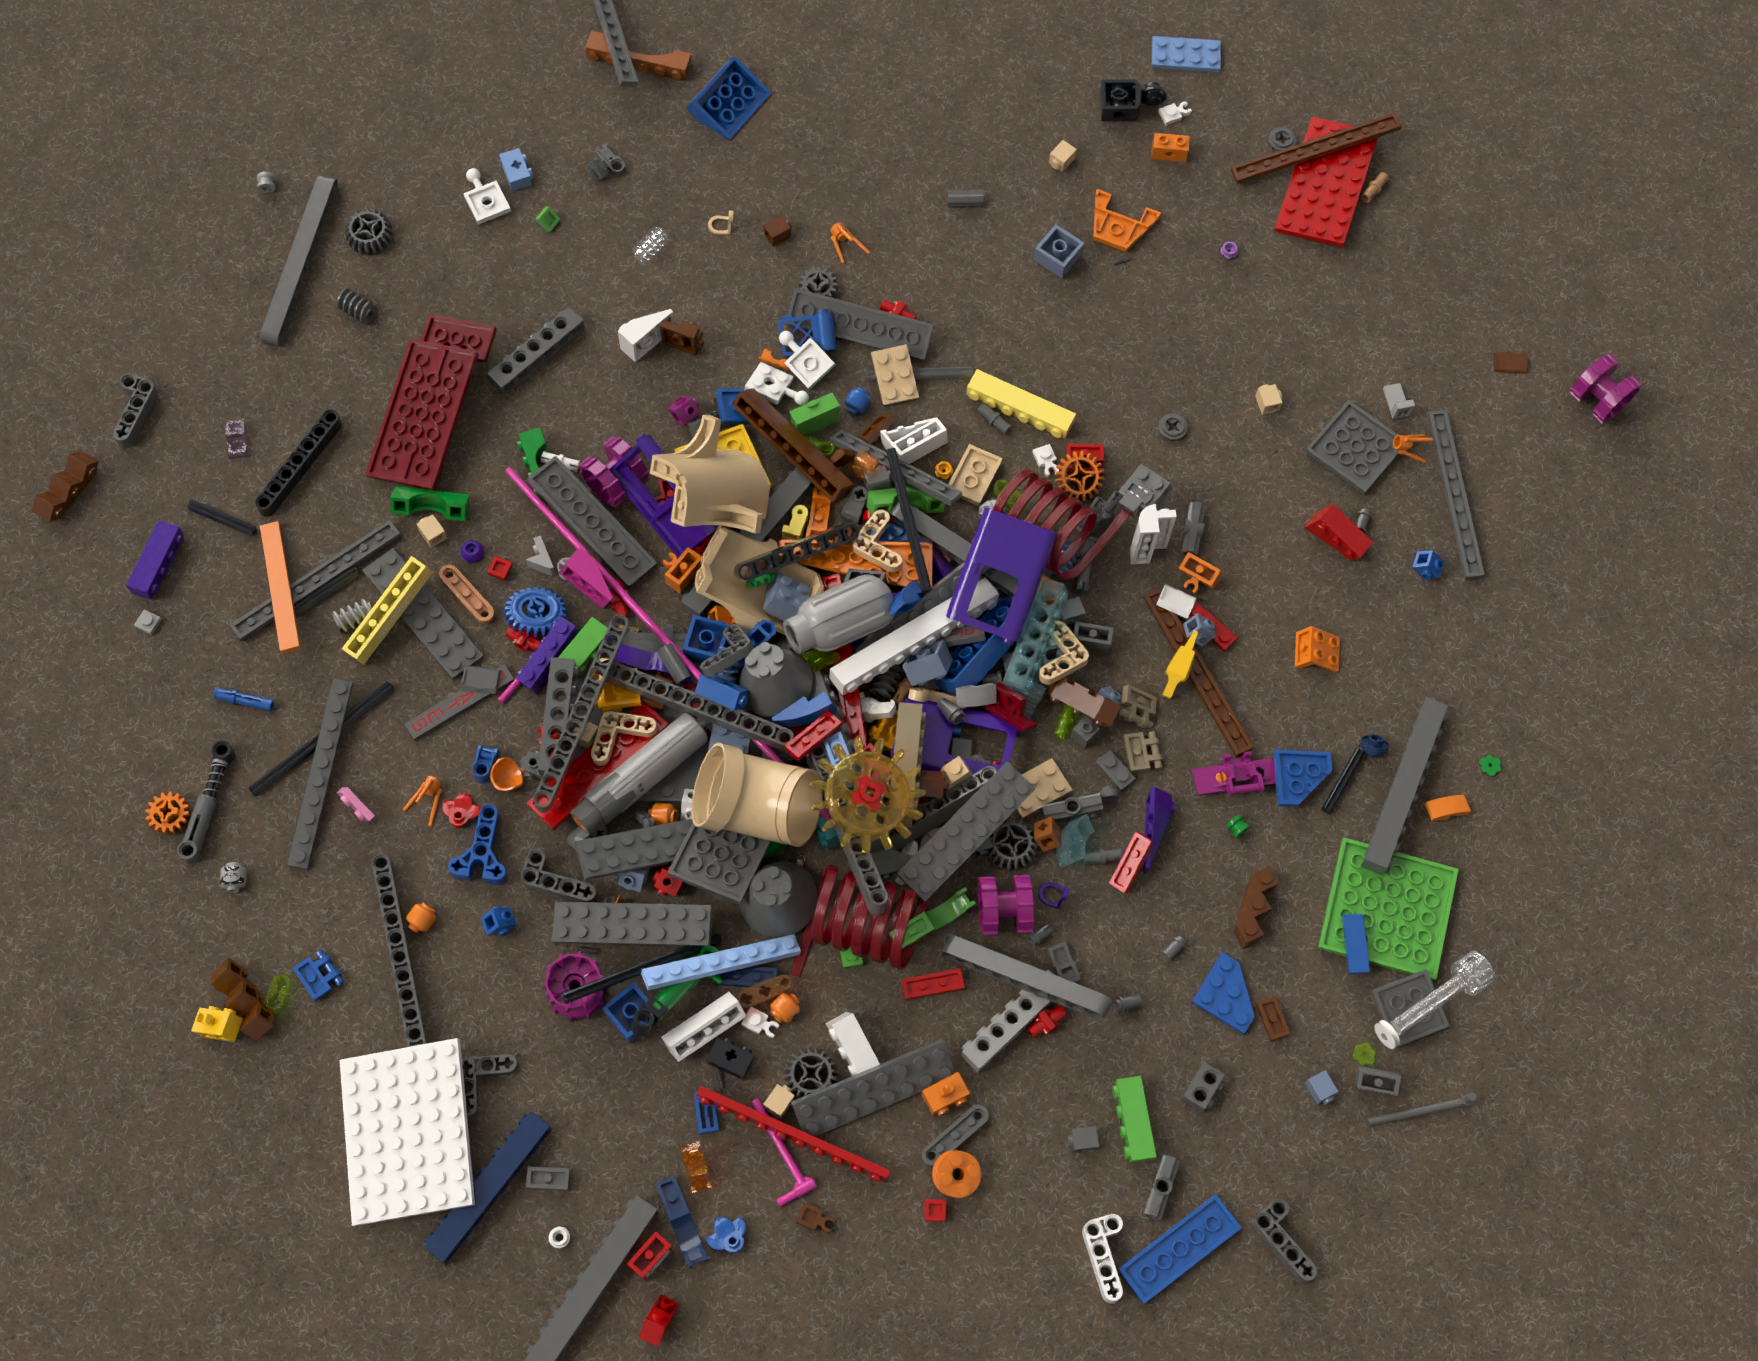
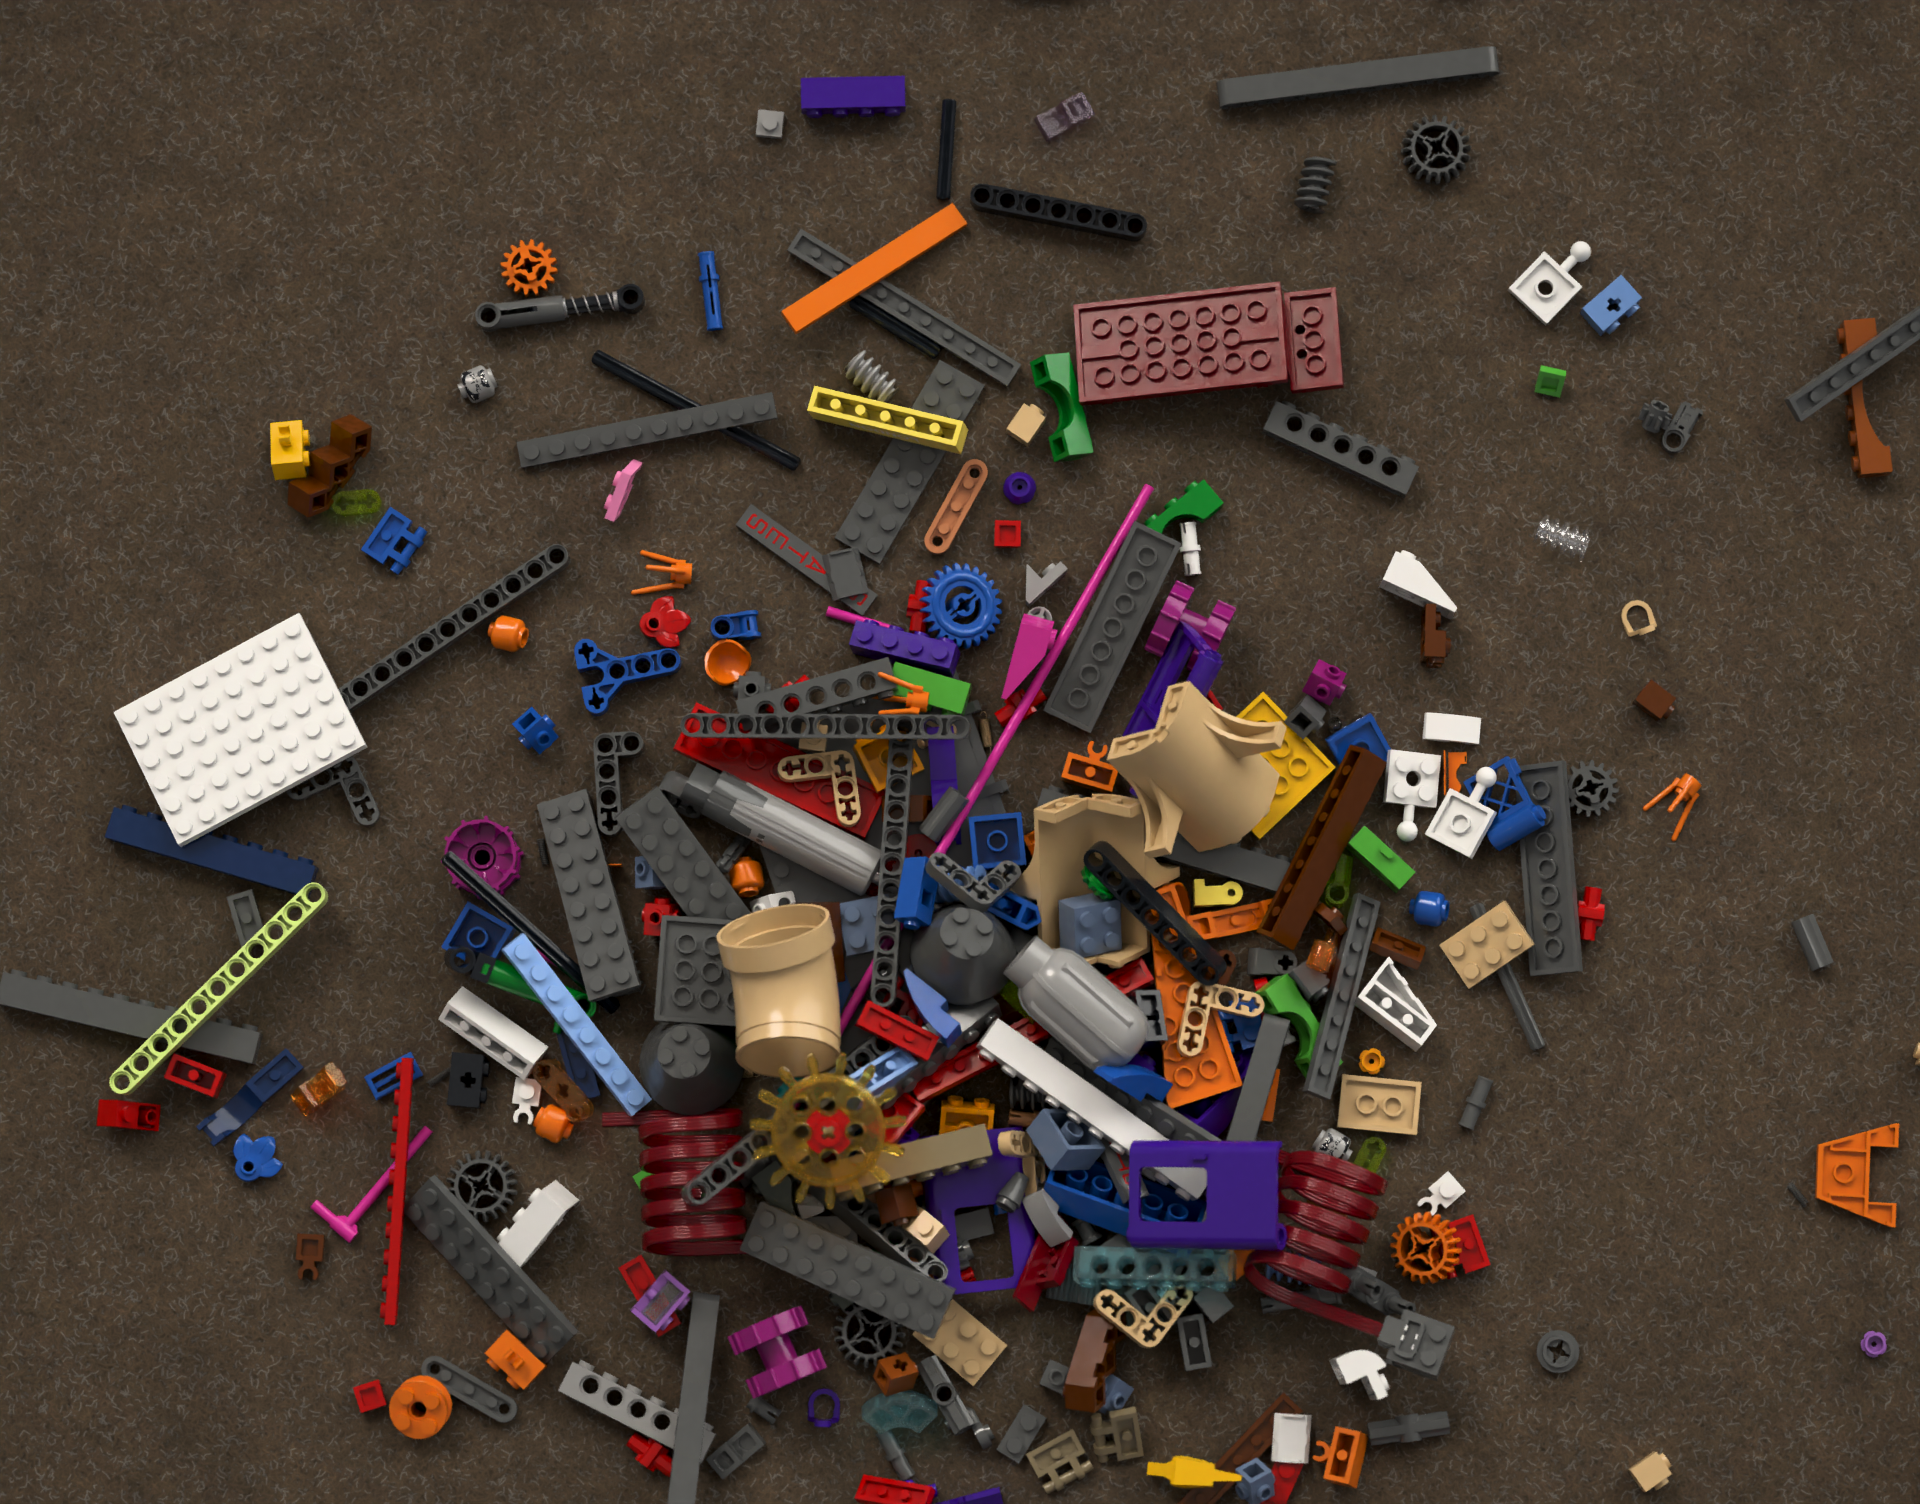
camera: 75 degrees right, 15 degrees up
white plate [549,1227,570,1249] -> none
blue slope [685,55,771,140] -> none
tan brick [763,1084,795,1120] -> none
white animal [837,692,896,723] -> none
black axle [886,447,932,593] -> none
bright green piece [889,887,976,950] -> none
light yellow brick [966,369,1076,439] -> none
sand blue brick [1033,224,1085,278] -> none
clear neon green pin [1053,704,1074,739] -> none
none -> yellowish green beam [109,882,328,1095]
none -> window [631,1270,691,1332]
none -> orange plant [872,672,929,715]
none -> white slope [1423,712,1481,745]

